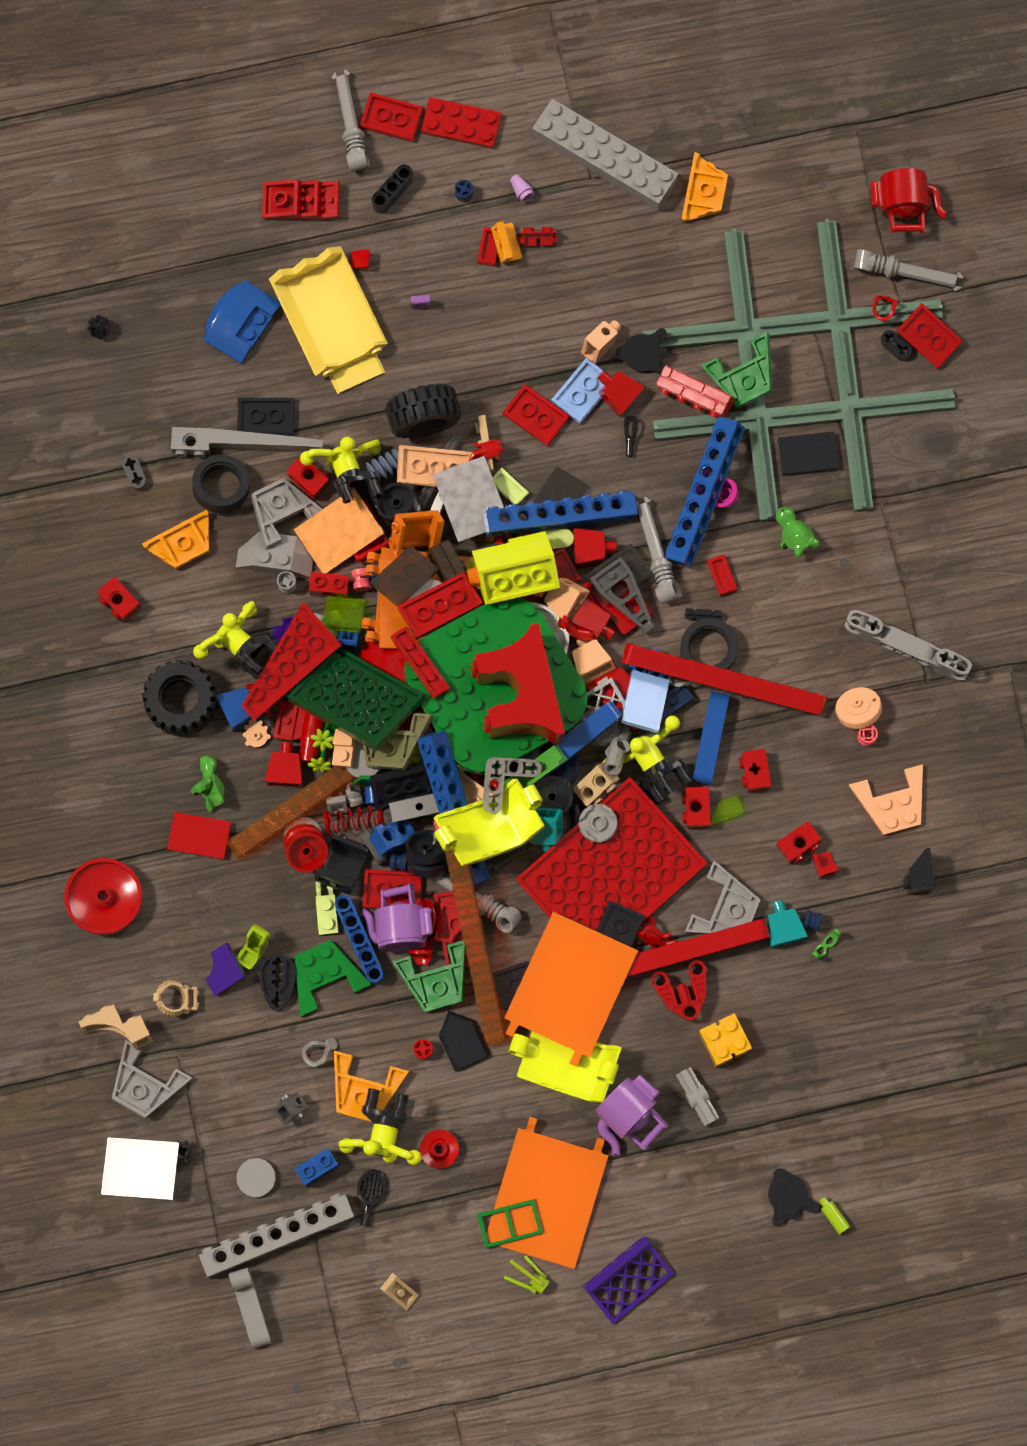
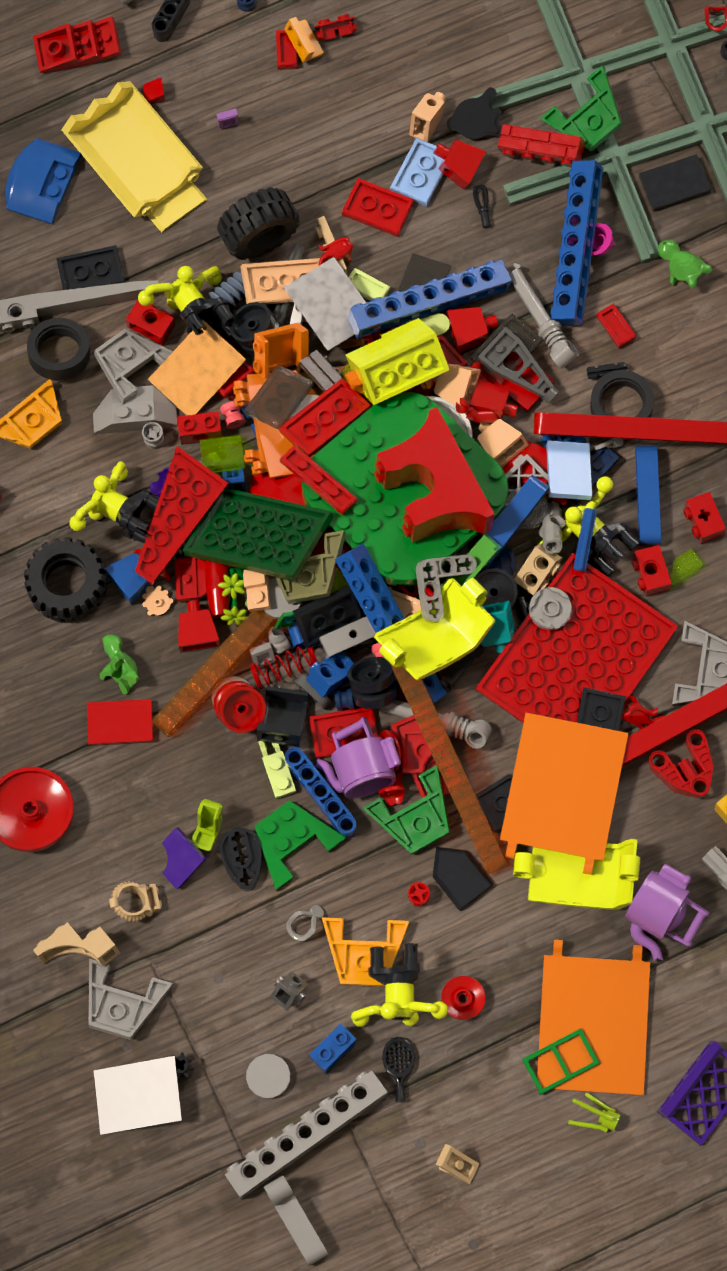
camera: 10 degrees left, 5 degrees down
none -> blue axle [573,508,597,571]

